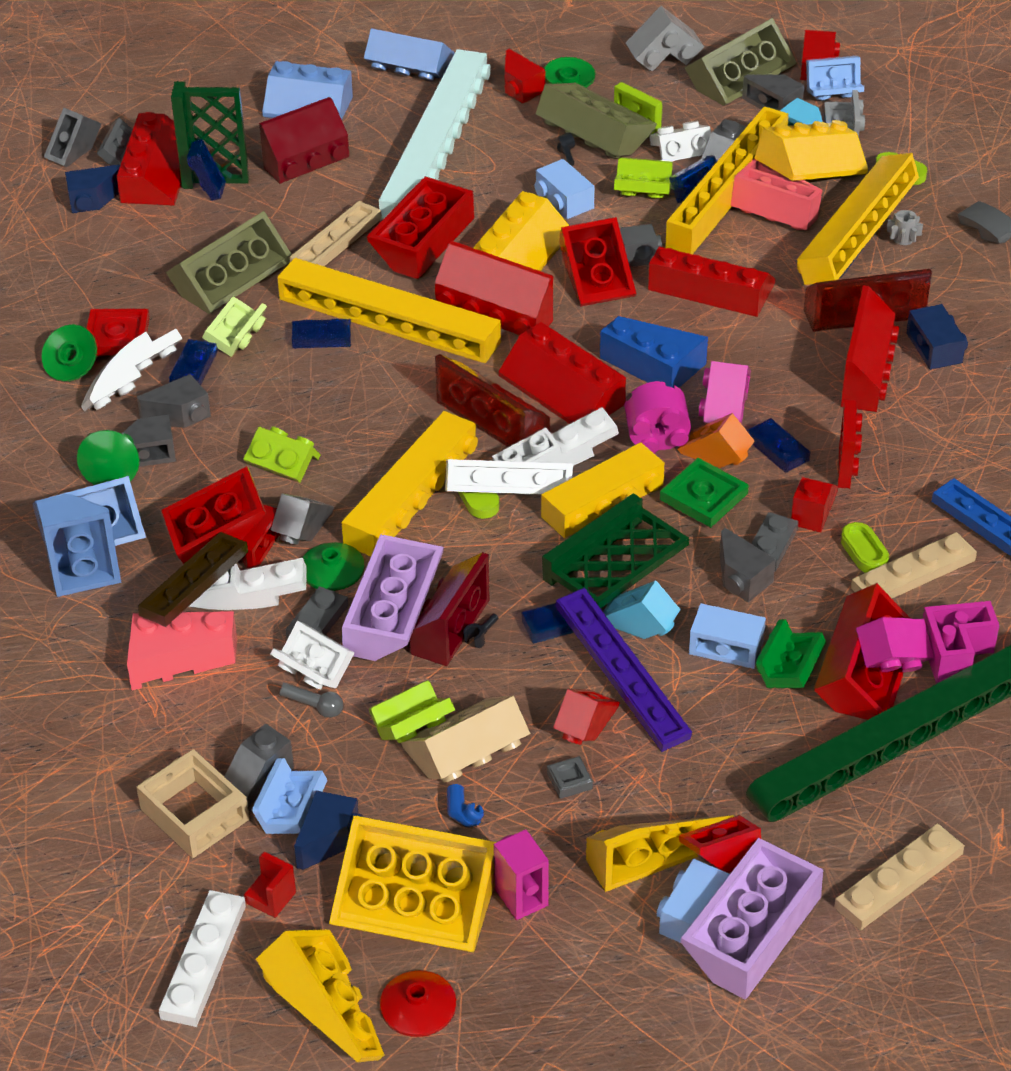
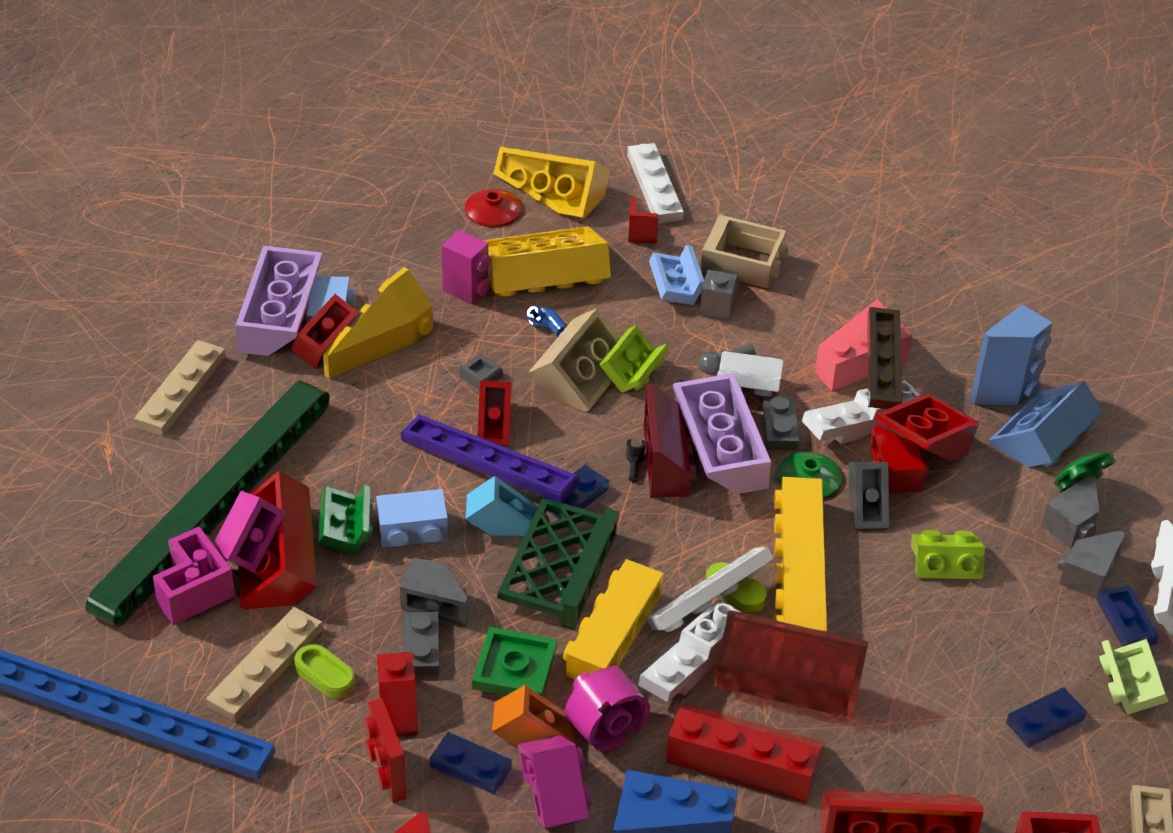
camera: 150 degrees right, 0 degrees up
yellow brick [277,258,501,363] -> none
dark blue slope [294,791,363,870] -> none

